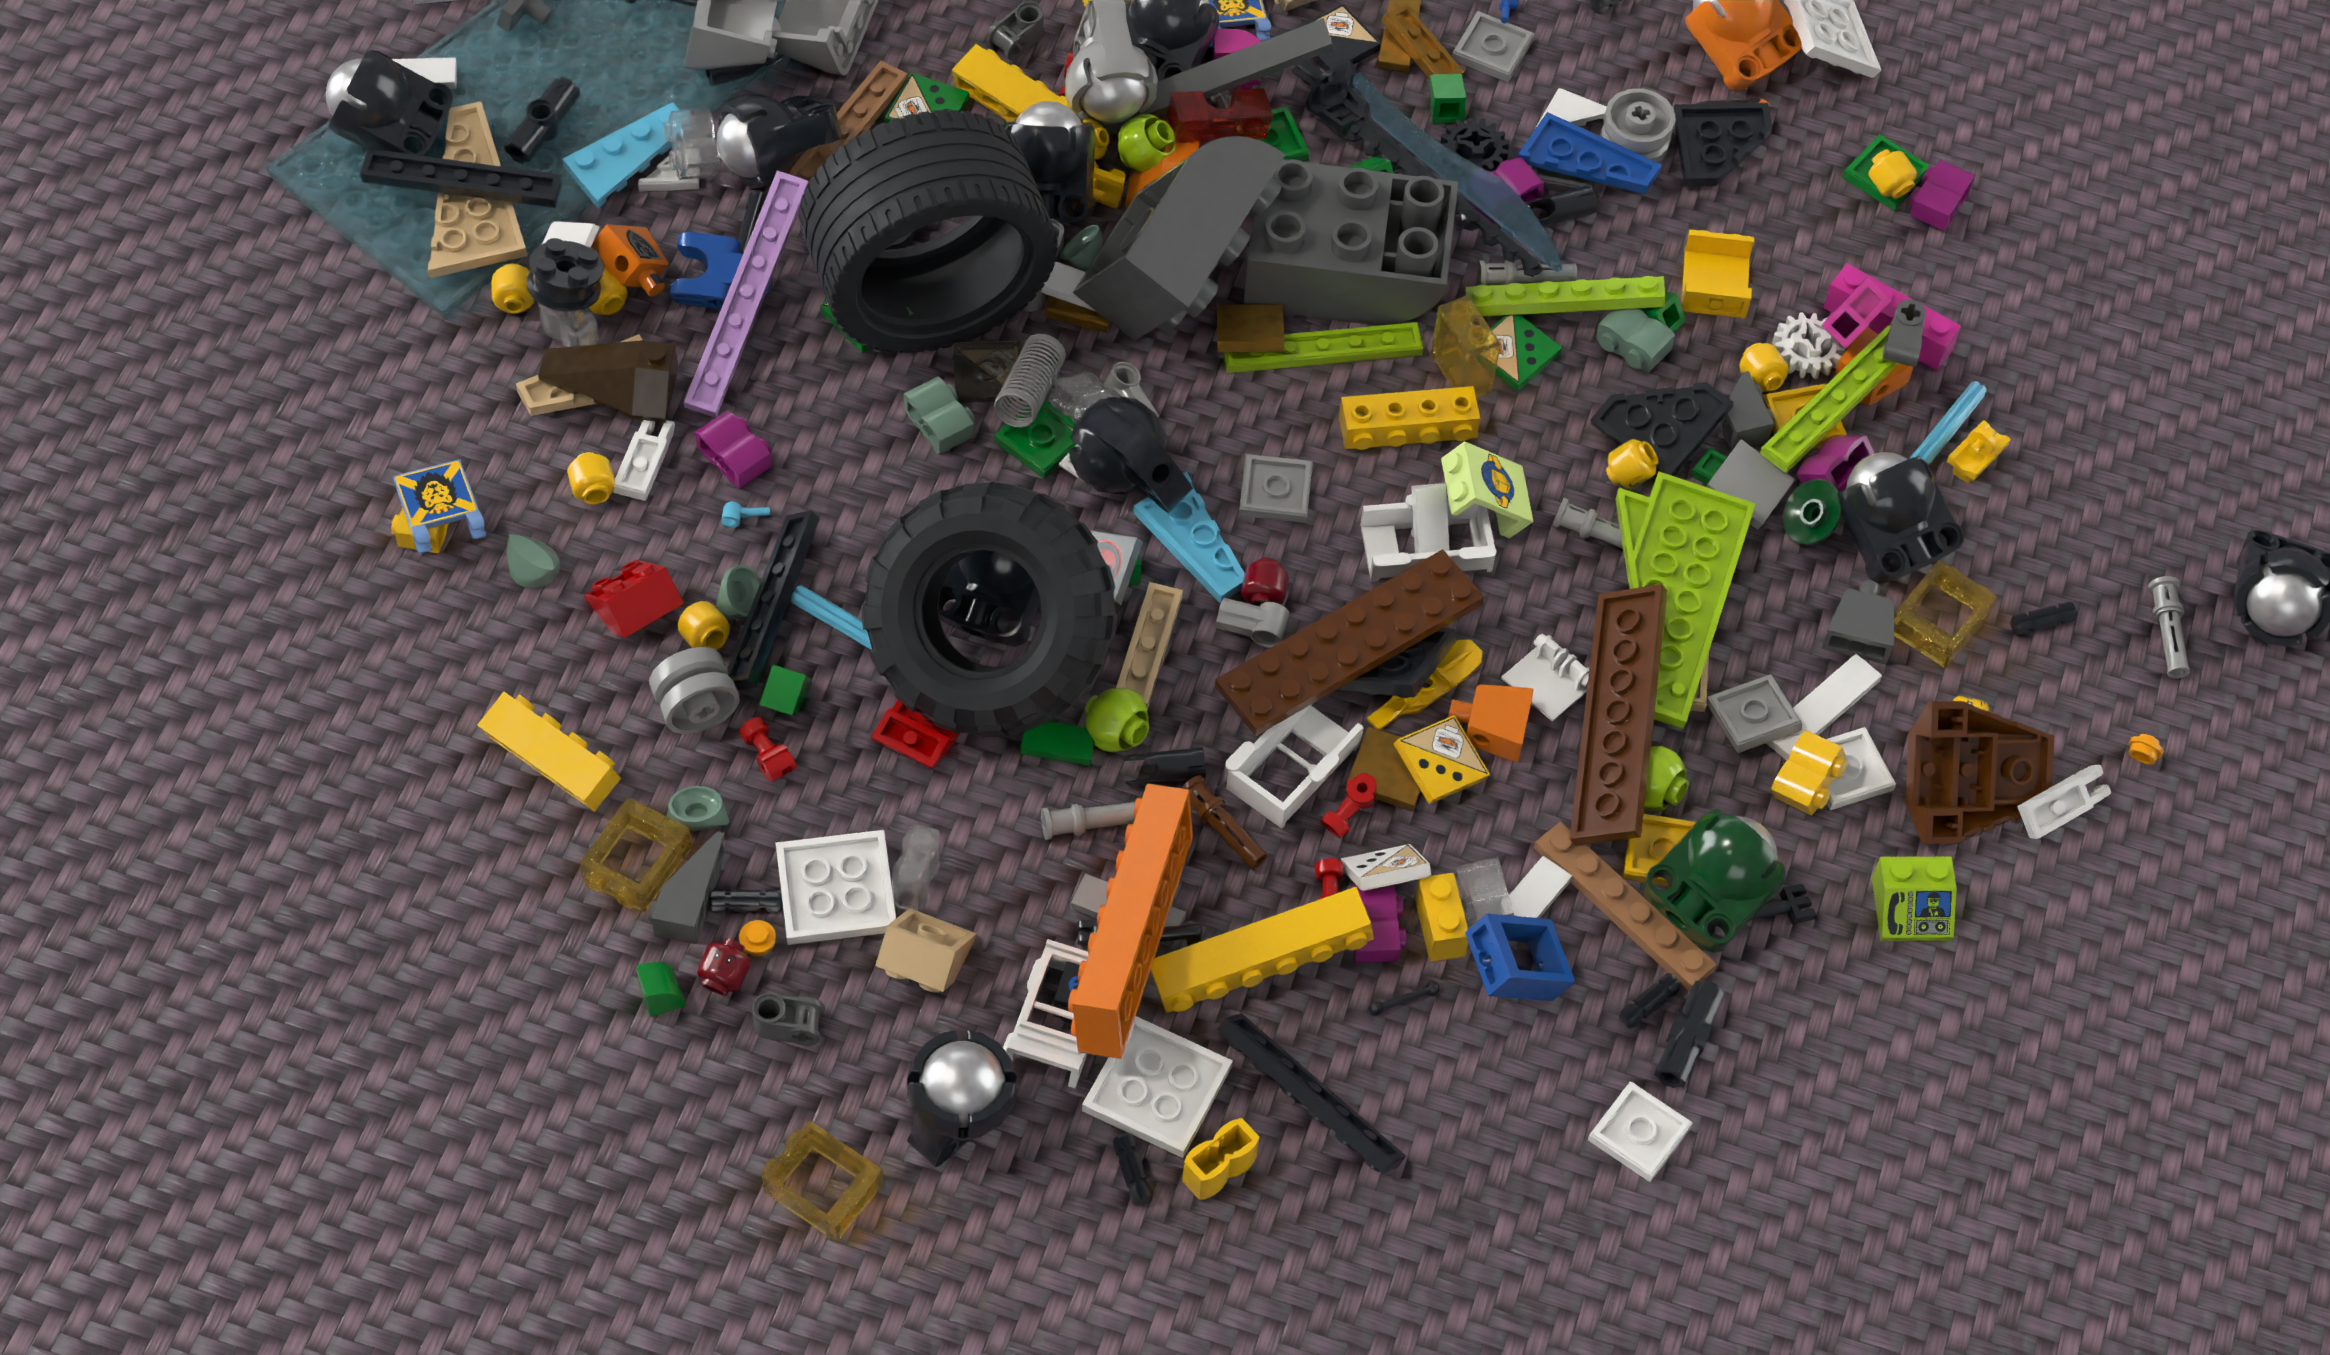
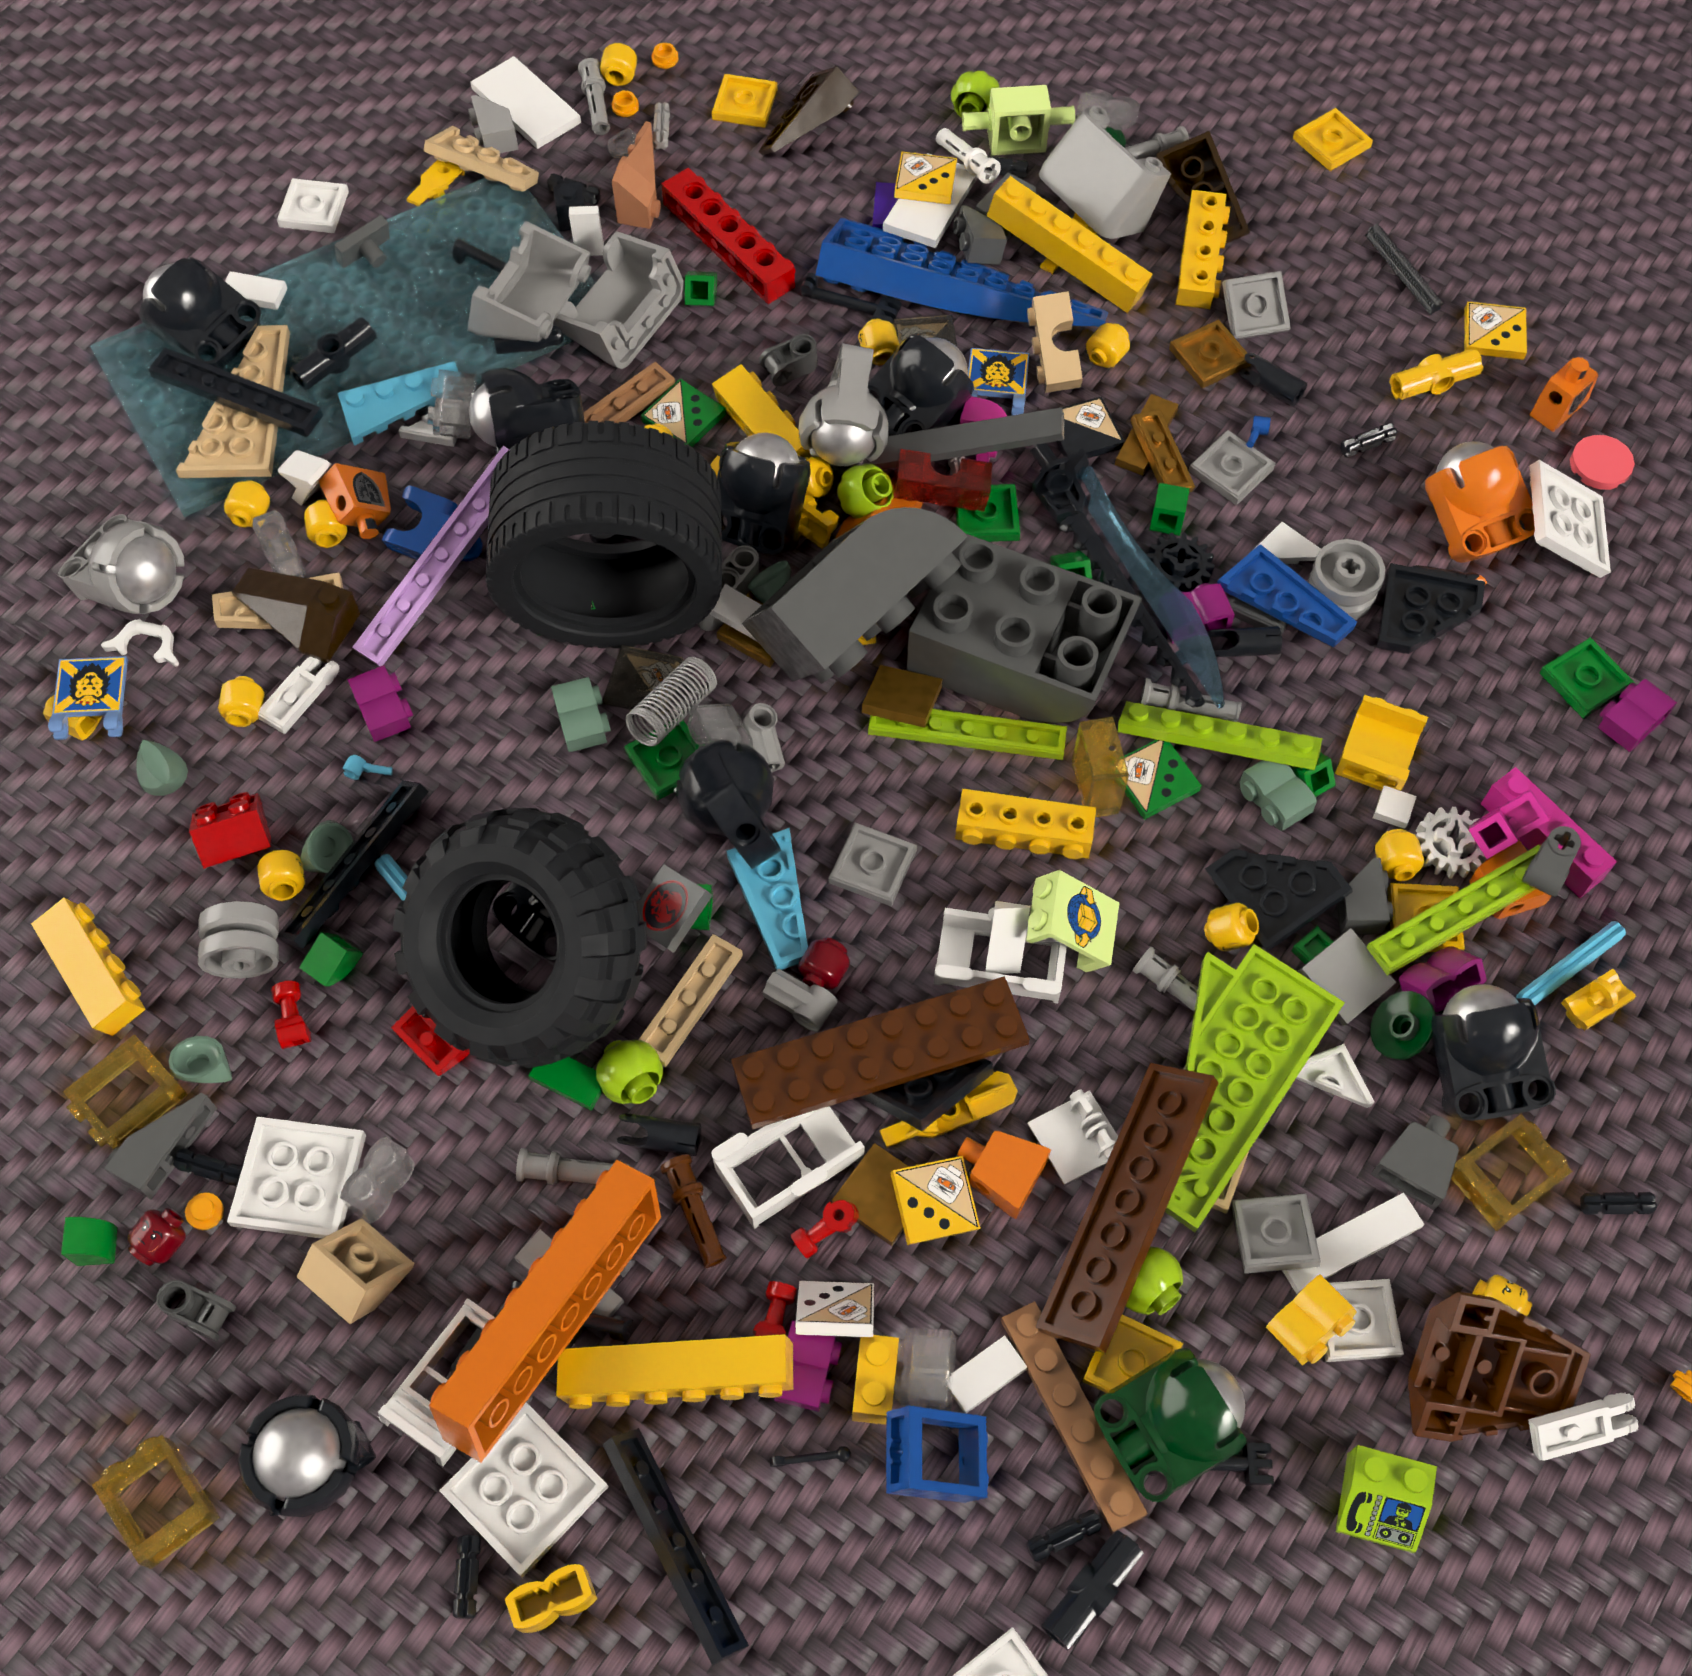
camera: 20 degrees right, 5 degrees up
black wheel [526,238,604,311] -> none
yellow head [1868,149,1917,199] -> none
none -> light grey piece [58,514,184,614]
none -> white helmet [101,619,179,667]
none -> white tile [1296,1044,1374,1108]
none -> white tile [1373,785,1417,829]

